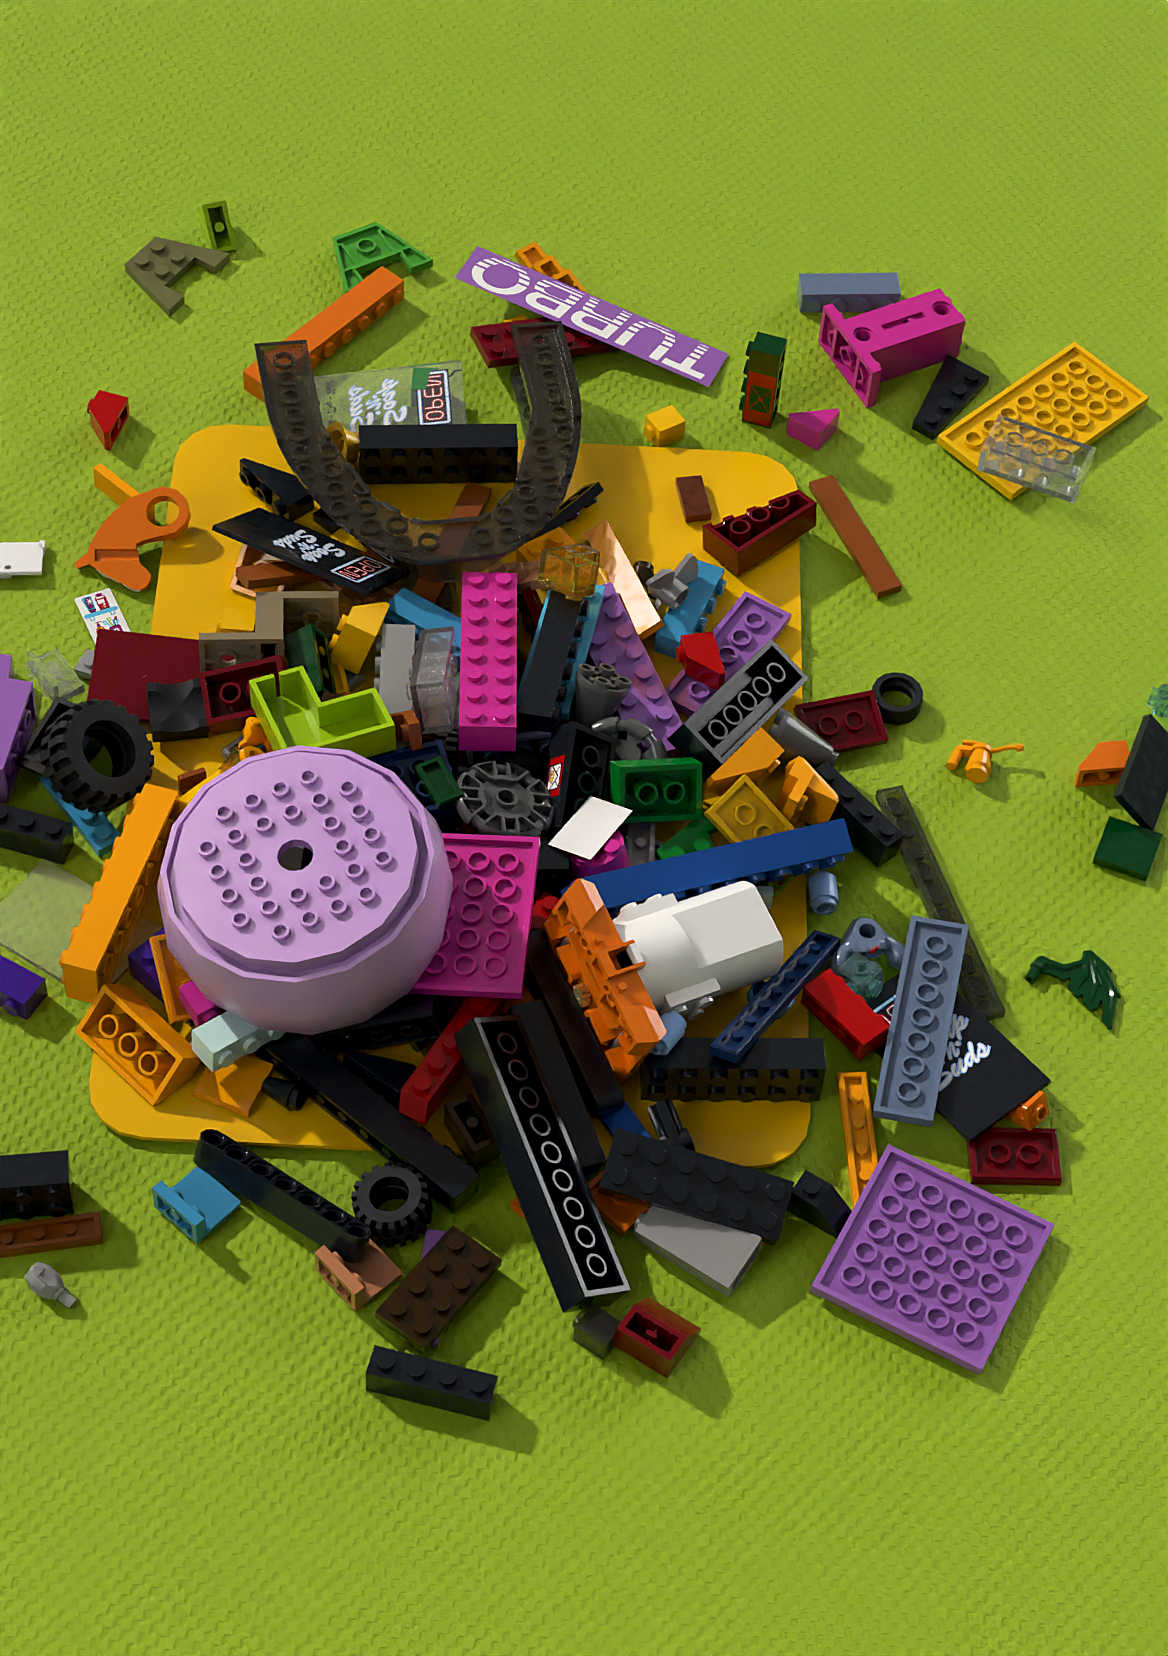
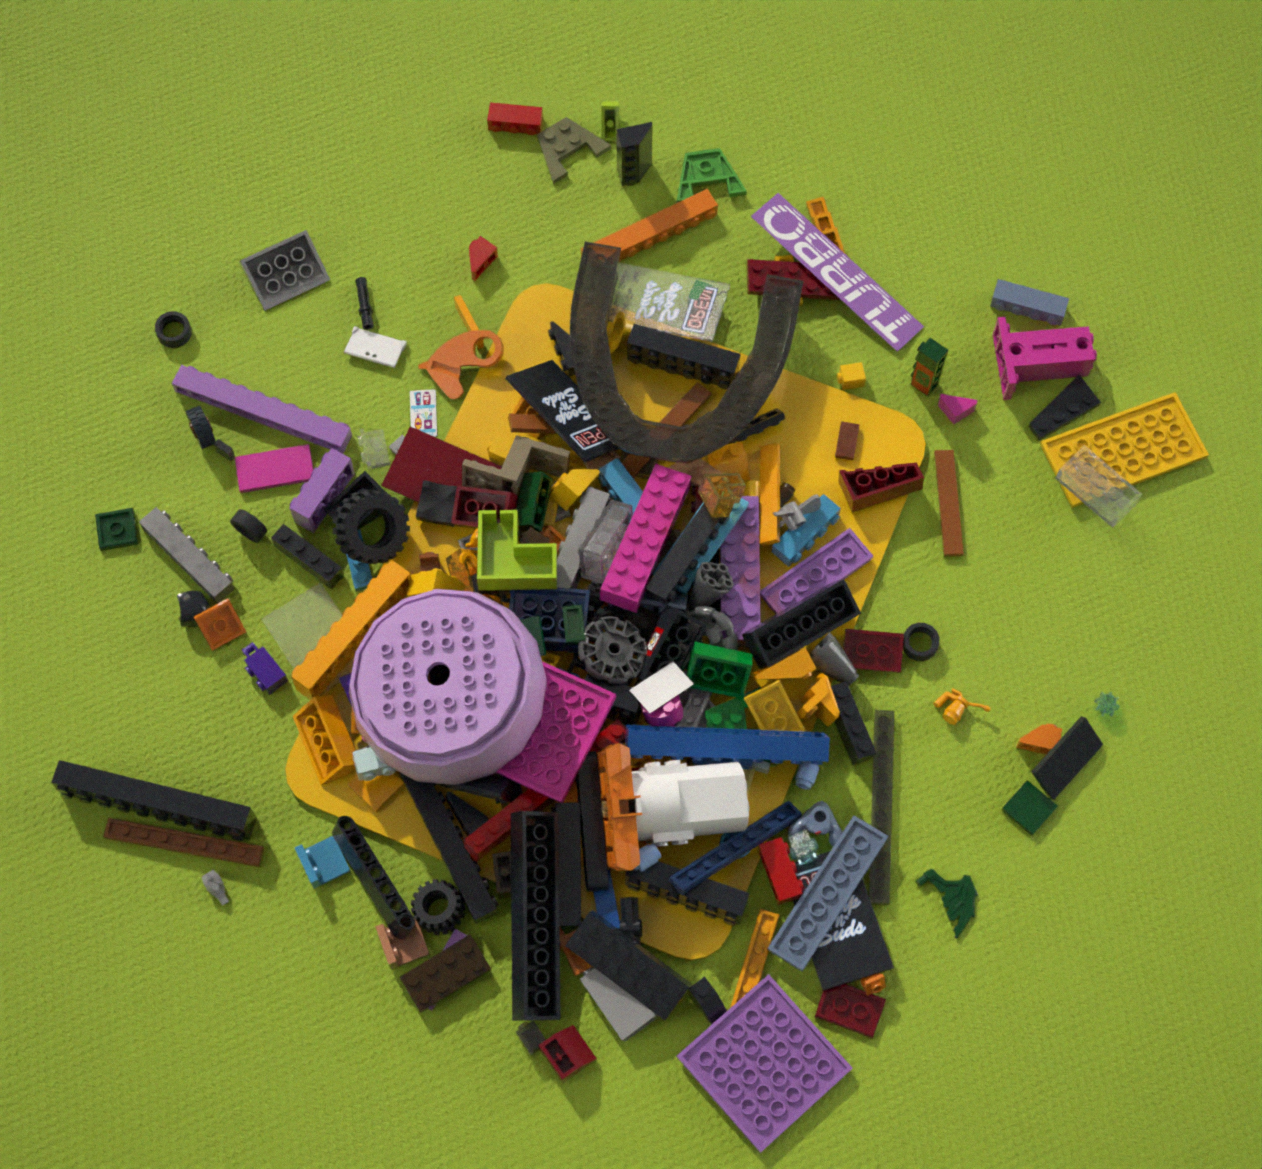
camera: 25 degrees right, 15 degrees up
black cone [261,1076,308,1111] -> none
black brick [366,1345,498,1421] -> none
dark orange bracket [390,710,423,751] -> none
red slope [676,631,725,691] -> none
none -> red brick [487,102,543,135]
none -> black slope [616,122,653,186]

